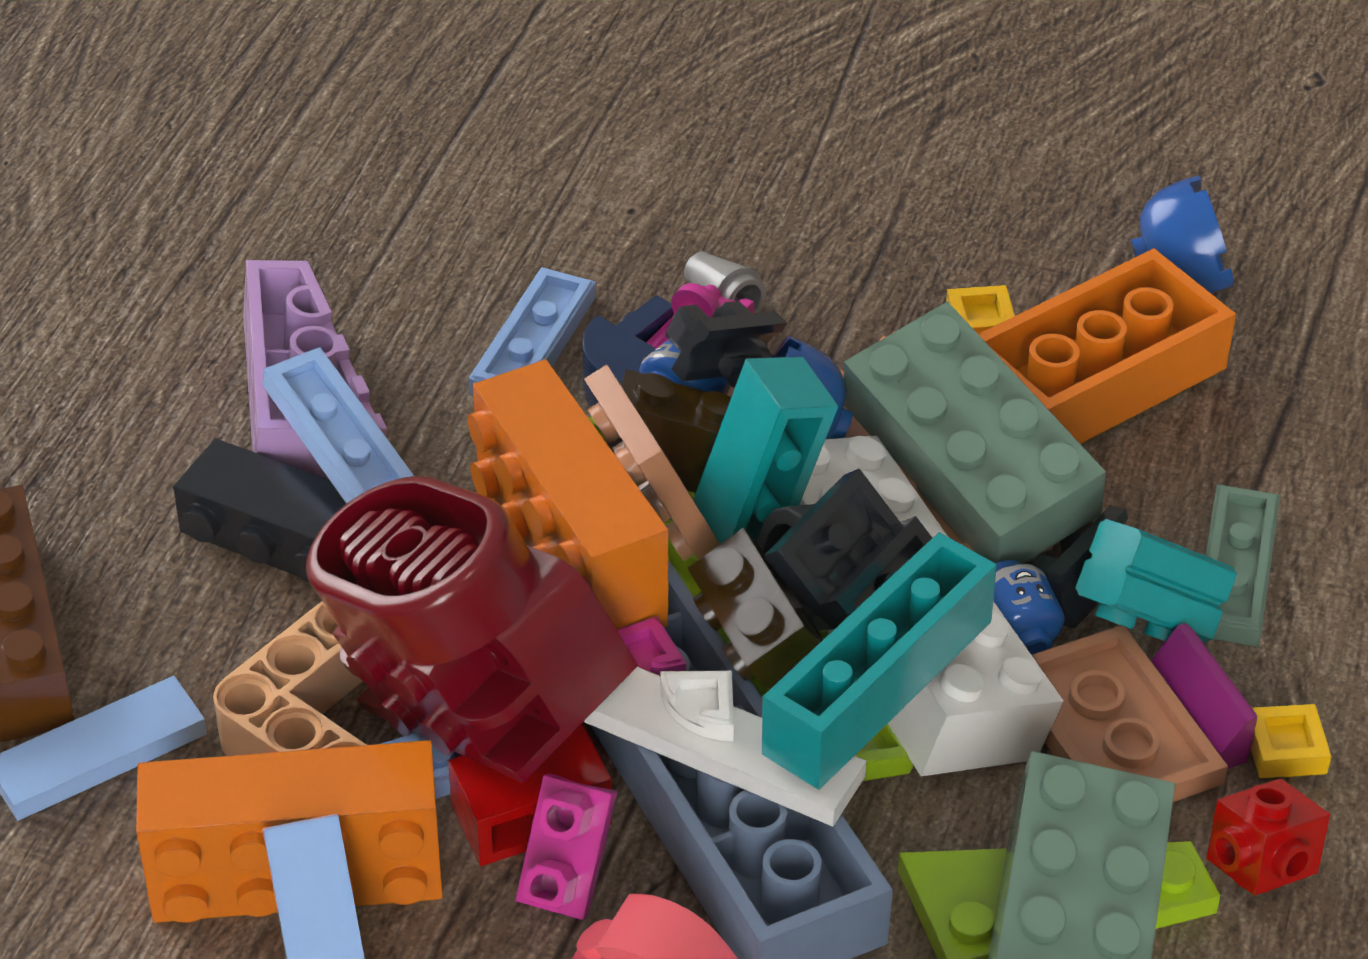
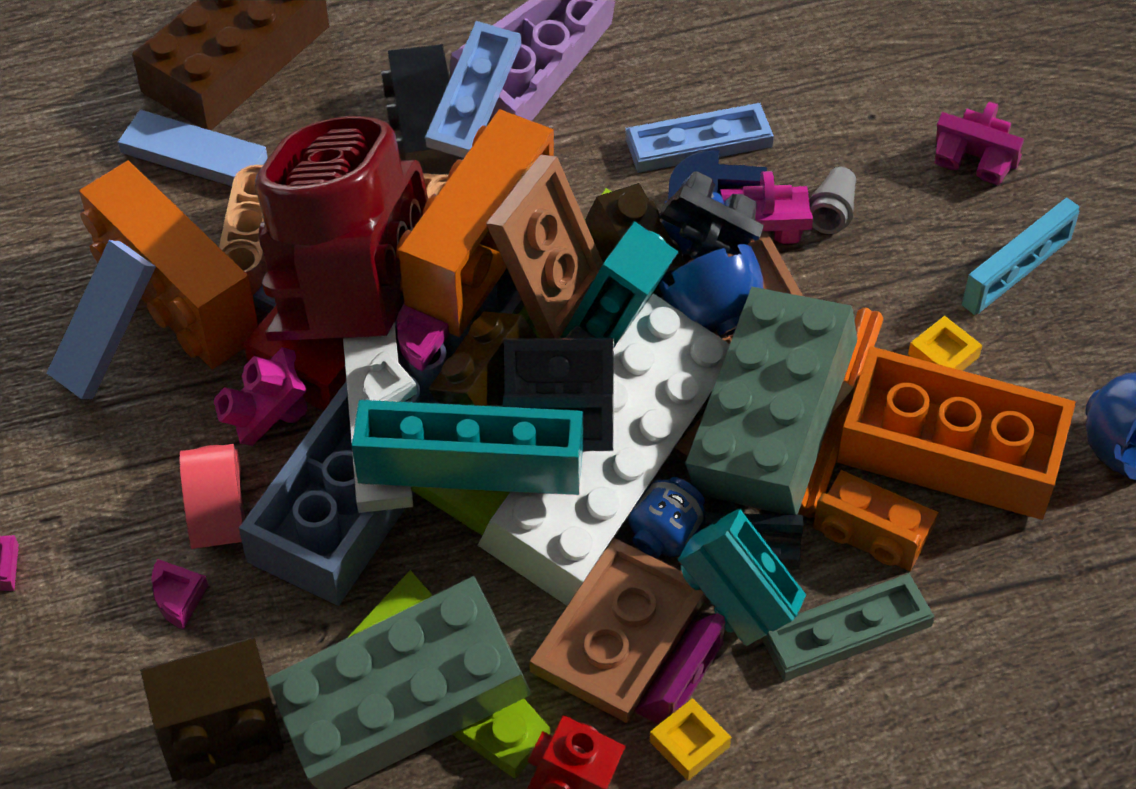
camera: 55 degrees right, 10 degrees up
none -> orange bracket [813,470,939,572]
none -> dark pink hips [935,101,1024,185]
none -> medium azure tile [962,197,1080,315]

